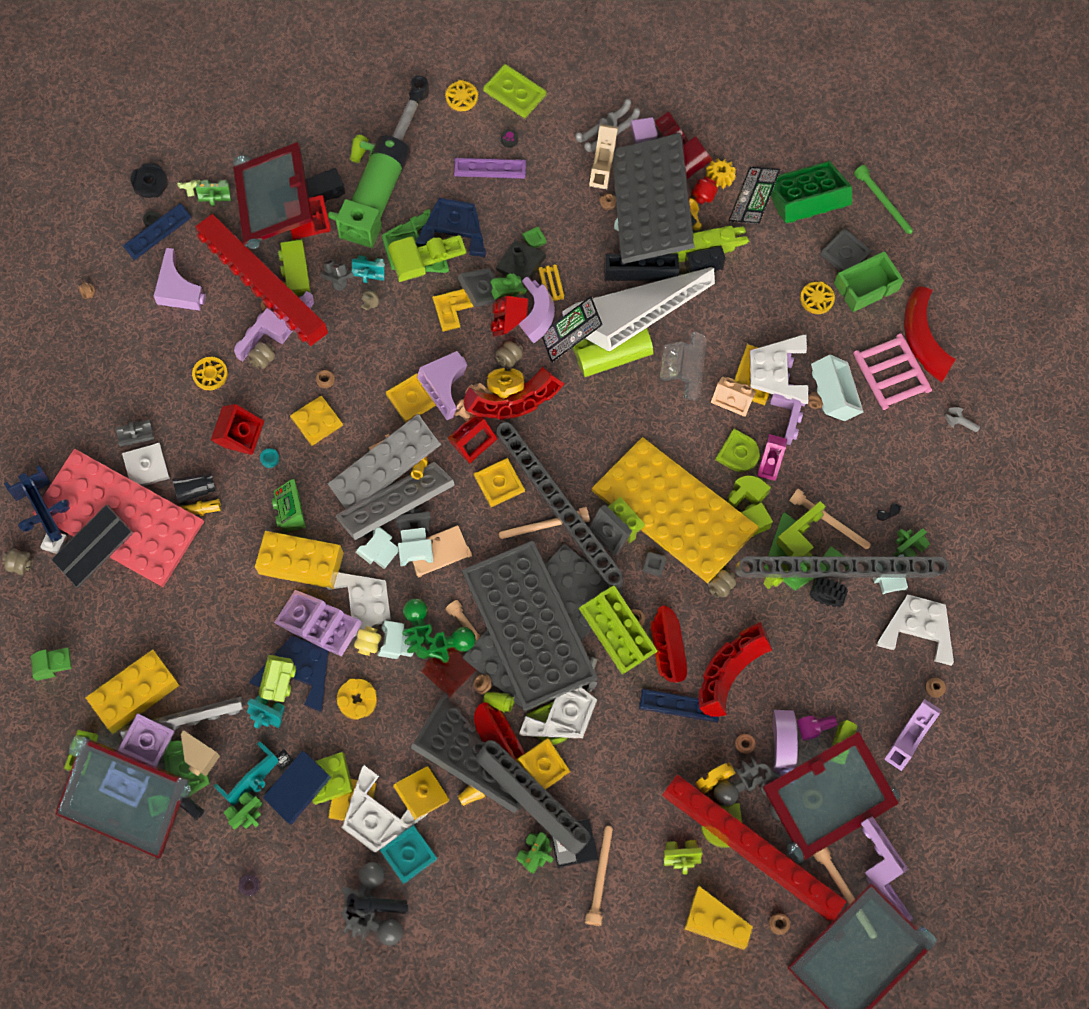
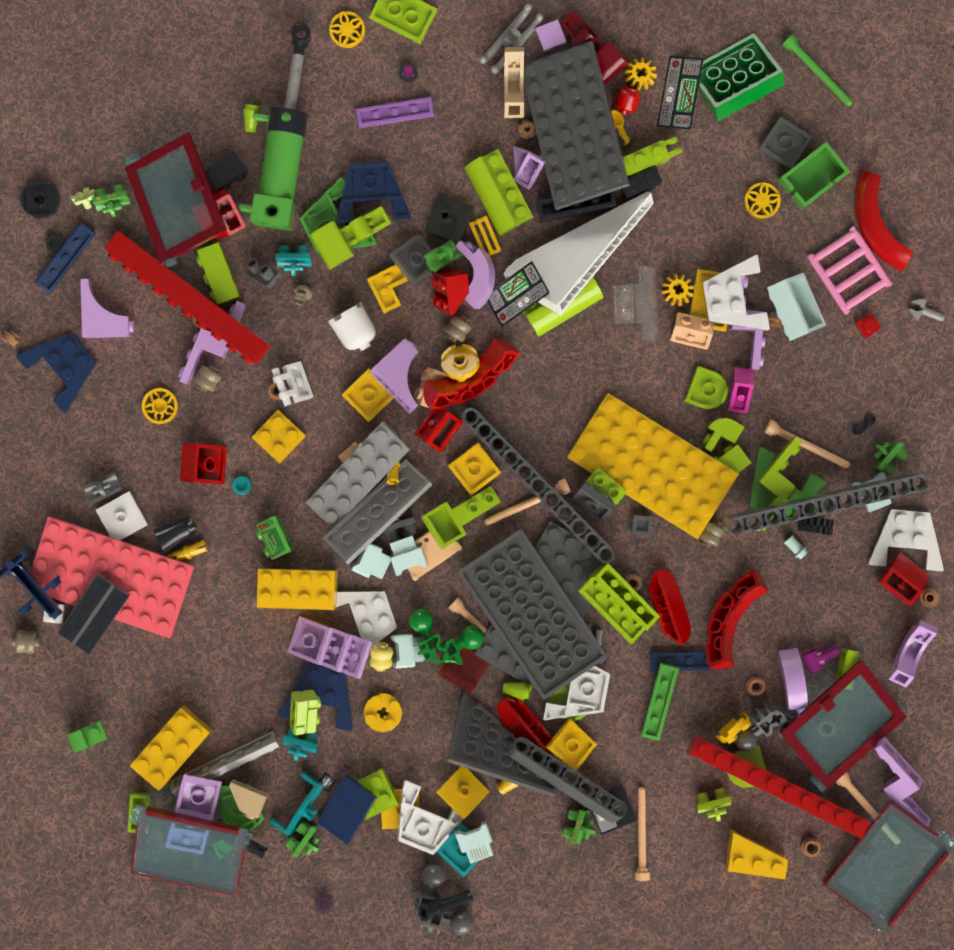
camera: 10 degrees left, 20 degrees up
medium nougat plate [474,674,492,694] -> none
bright green tile [522,227,547,248] -> none
none -> dark blue wing [16,333,97,413]
none -> white plate [272,361,314,406]
none -> white cylinder [328,302,376,351]
none -> lime plate [421,486,501,550]
none -> light aqua piece [455,821,493,864]
none -> lime brick [464,149,533,236]
none -> lavender slope [513,146,545,190]
none -> bright green tile [640,662,679,741]
none -> yellow gear [661,274,694,306]
none -> light aqua pin [784,535,809,559]
none -> red plate [854,312,882,339]
none -> red slope [876,552,930,607]

